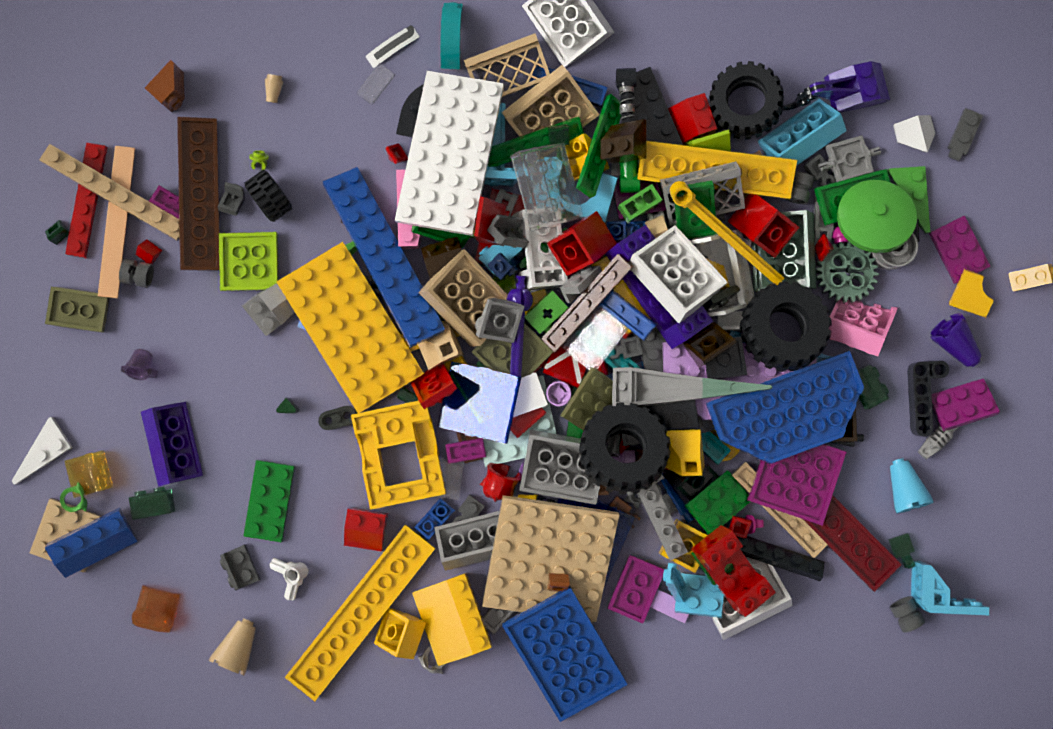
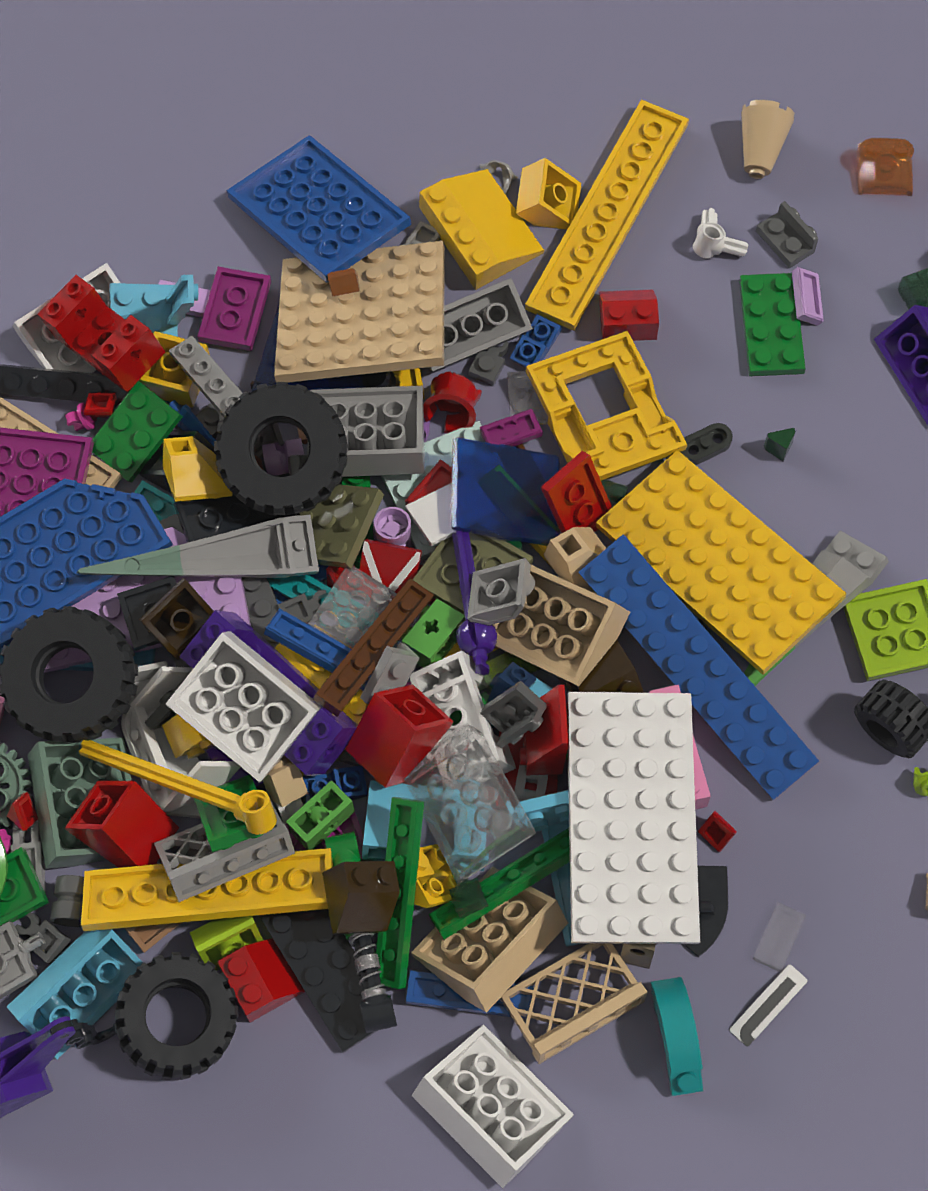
camera: 170 degrees right, 20 degrees down
none -> lavender tile [791,267,824,326]

